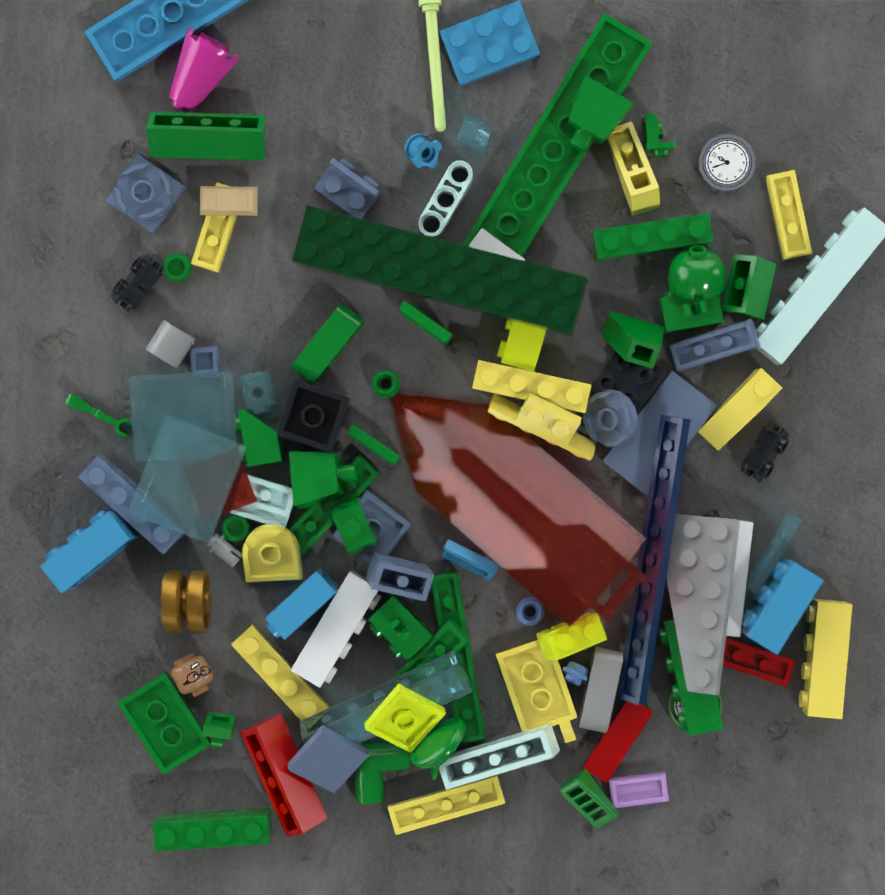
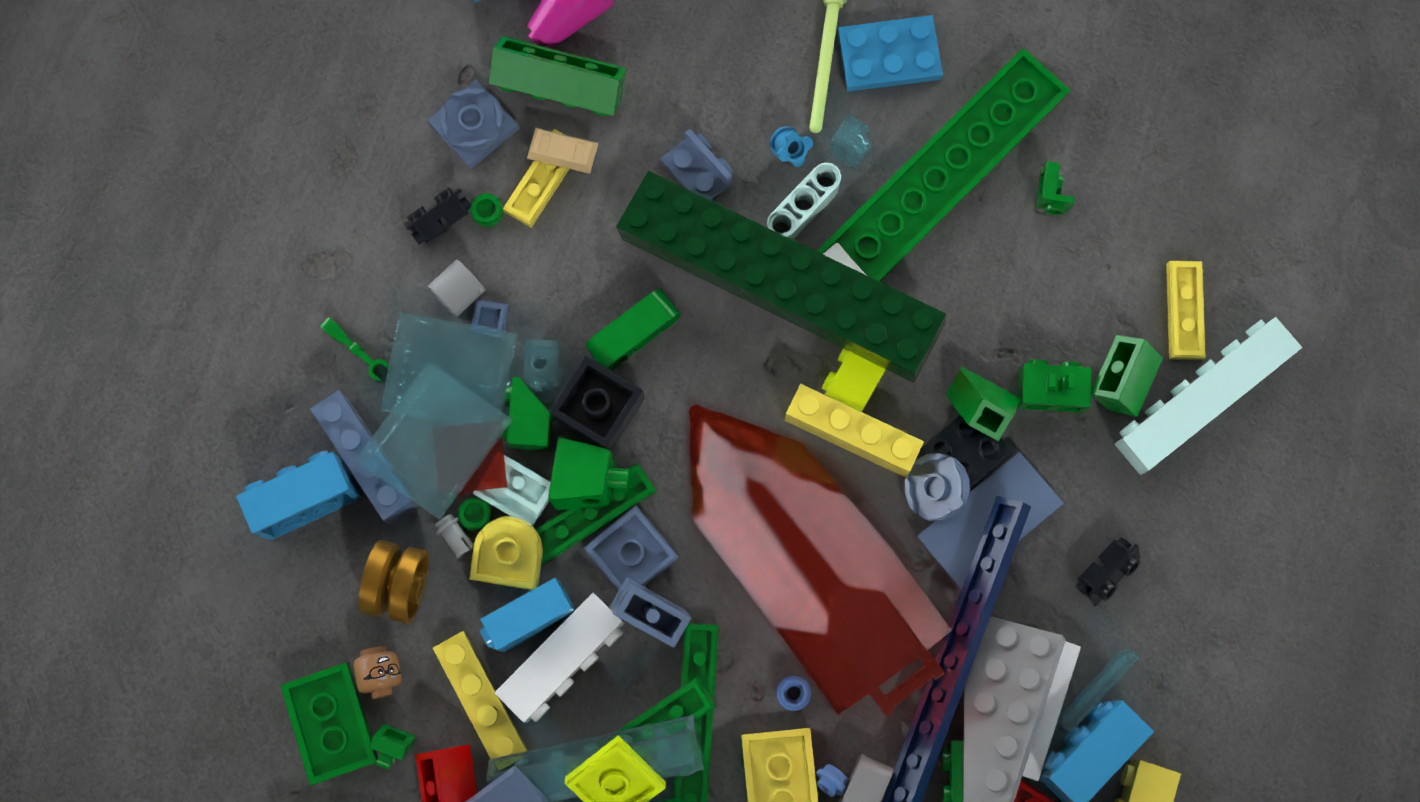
camera: 20 degrees right, 10 degrees down
green torso [332,495,380,556] -> none
green tile [347,424,401,465] -> none
green brick [368,594,433,660] -> none
green plate [372,370,400,399] -> none
green tile [399,301,452,346] -> none
dark azure tile [440,539,499,580] -> none
light yellow bracket [488,393,596,461] -> none
neon yellow brick [536,613,607,661] -> none
green torso [567,75,633,152] -> none
green brick [591,213,713,262] -> none
light yellow slope [607,121,660,216] -> none
green cylinder [668,245,726,300] -> none
sand blue tile [669,319,760,372] -> none
tile [698,134,756,192] -> none
light yellow slope [698,368,782,451] -> none

